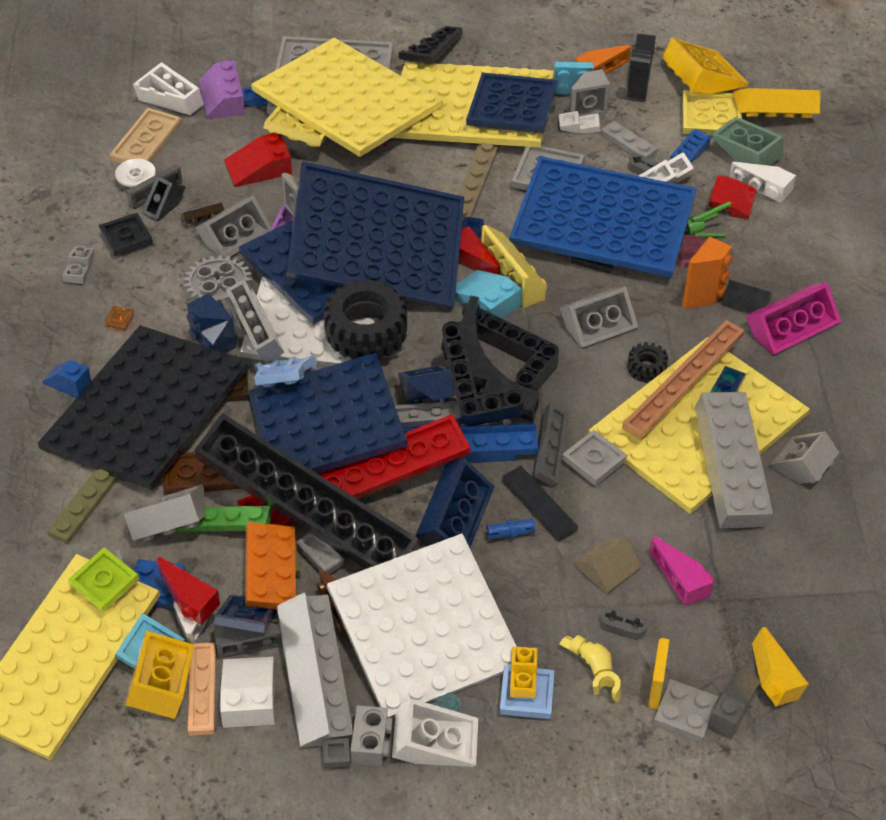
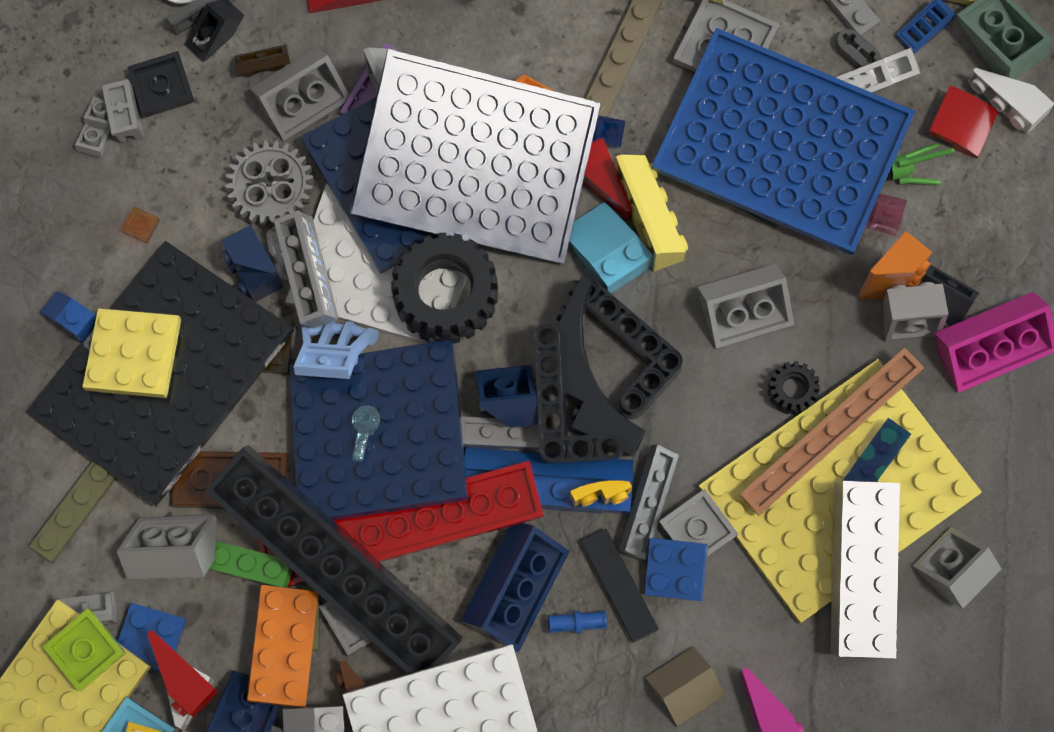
camera: 10 degrees right, 25 degrees up
none -> light yellow plate [83,309,181,398]
none -> light grey hinge [102,79,145,142]
none -> clear light blue plate [352,405,380,461]
none -> yellow slope [570,481,632,507]
none -> blue plate [645,538,708,601]
none -> light grey slope [883,282,948,342]

